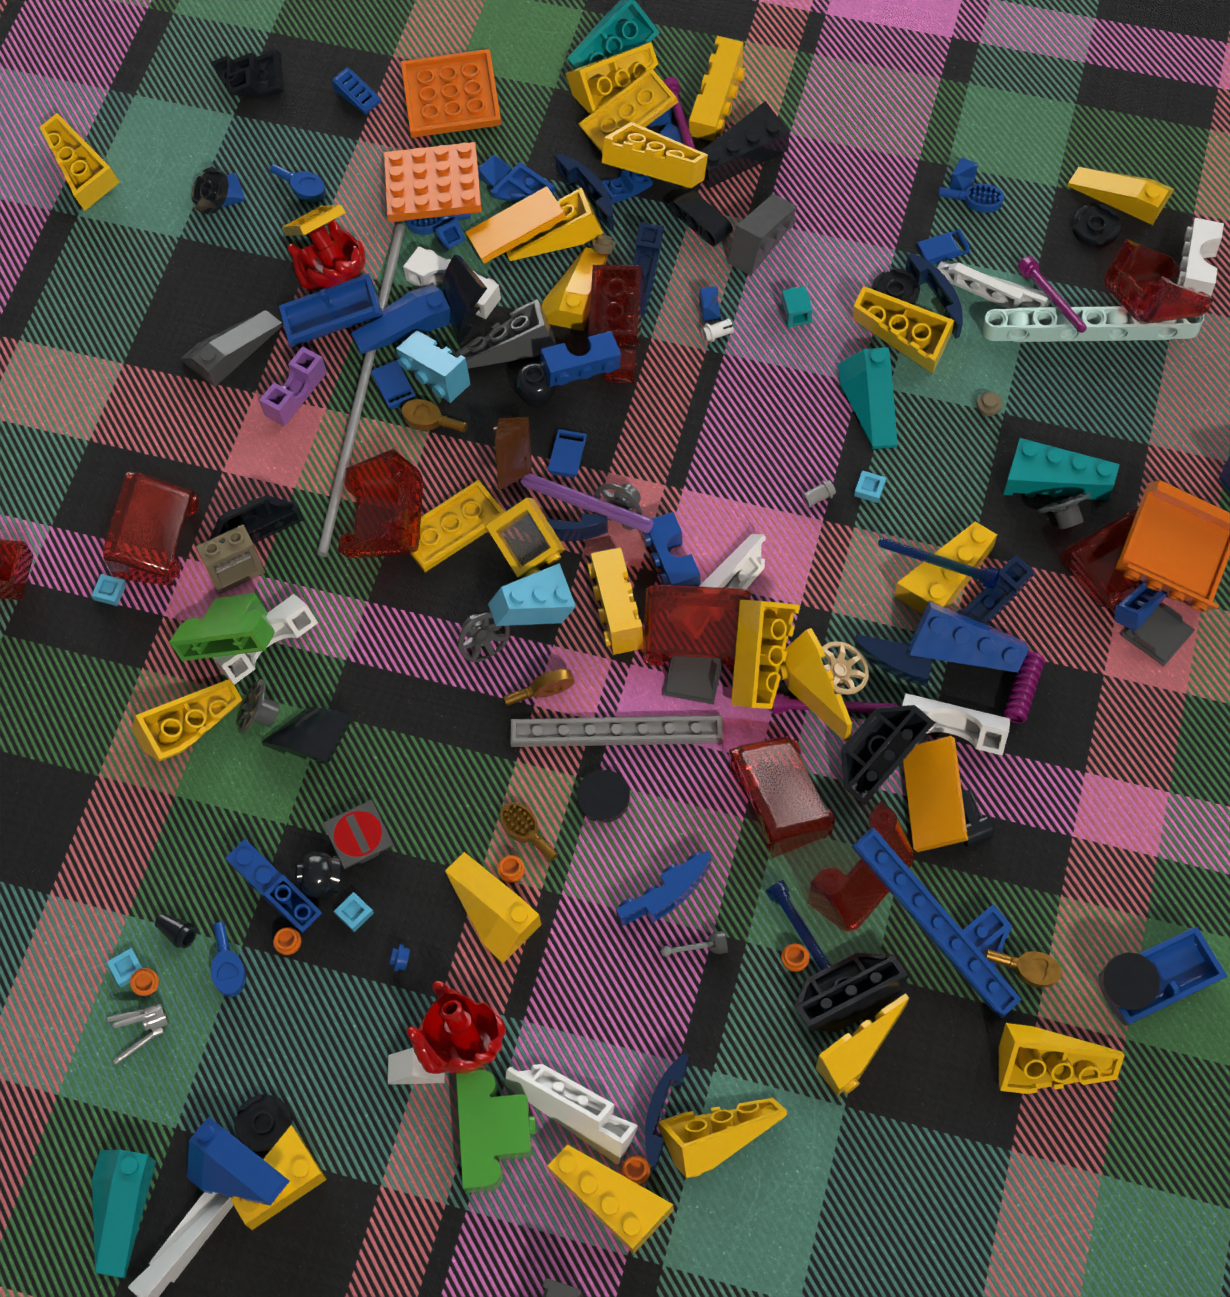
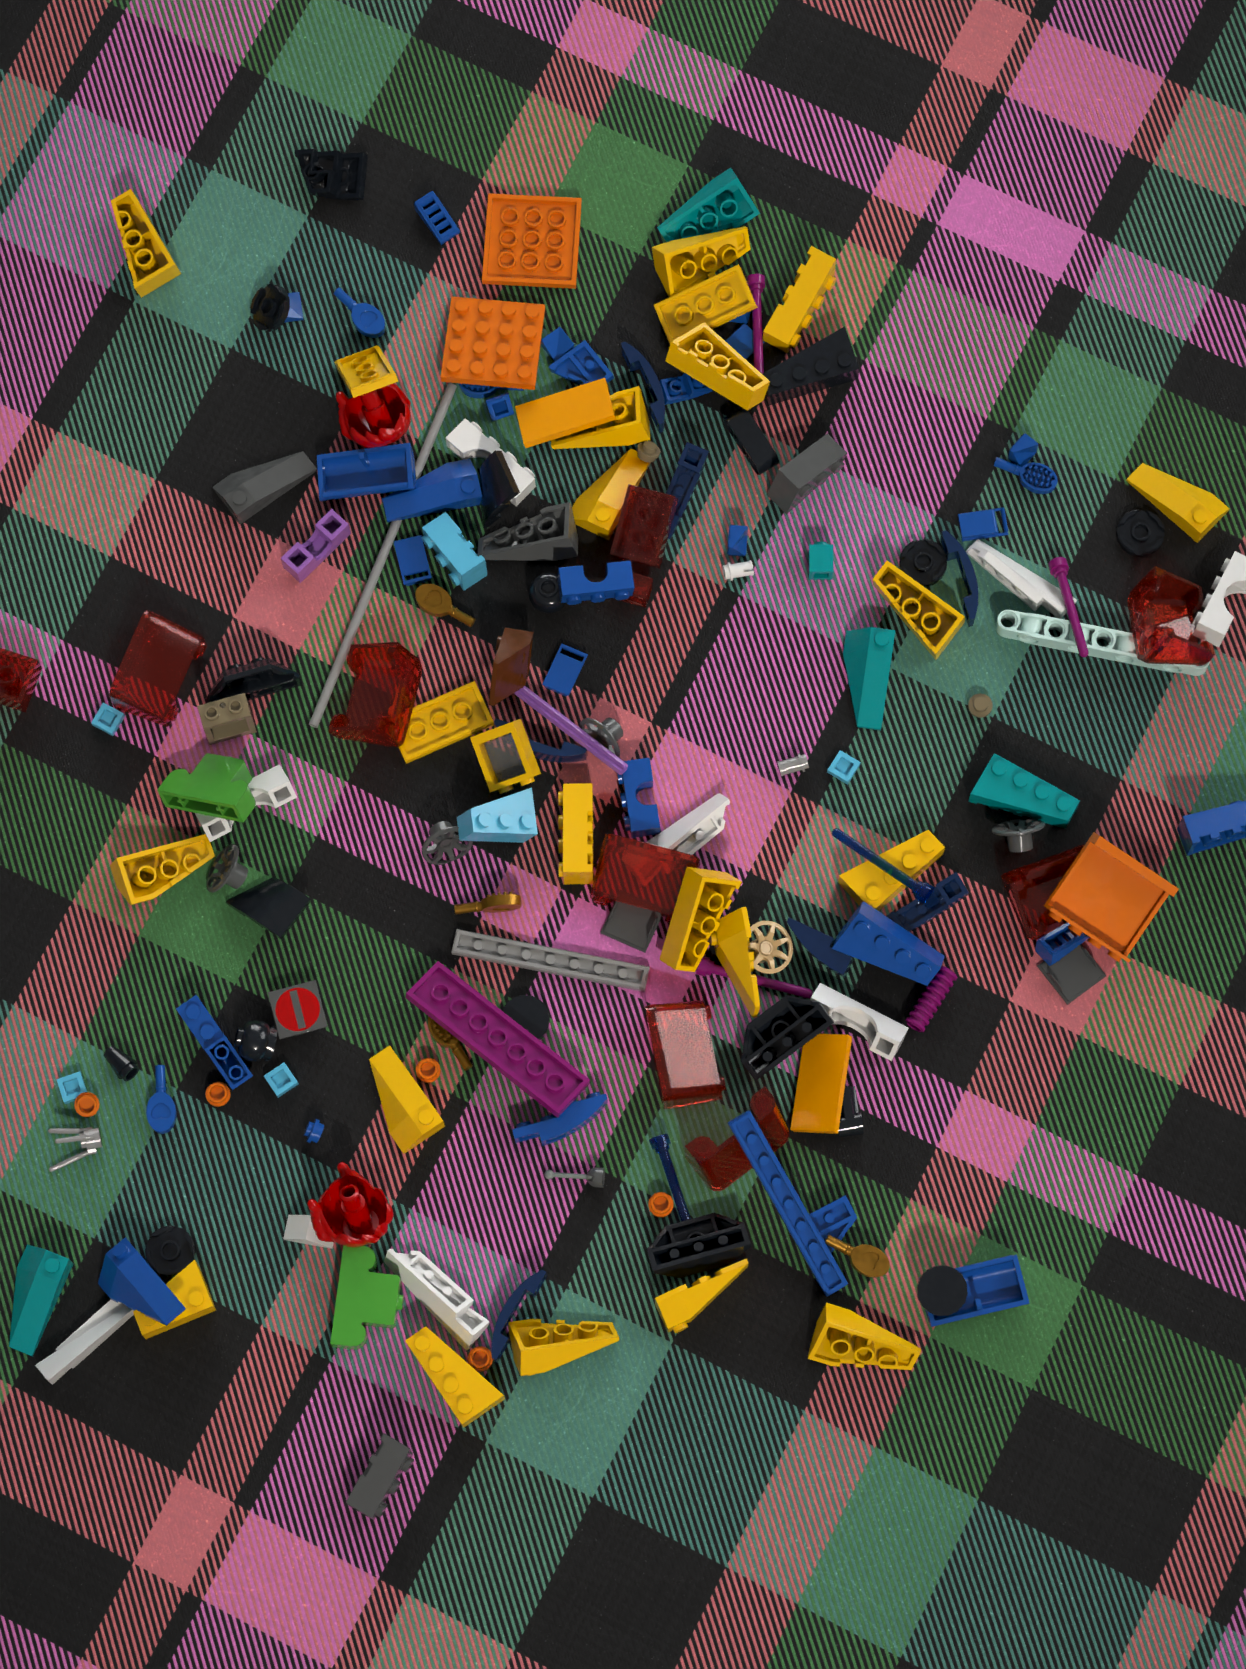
camera: 10 degrees right, 10 degrees up
none -> magenta plate [405,961,590,1118]

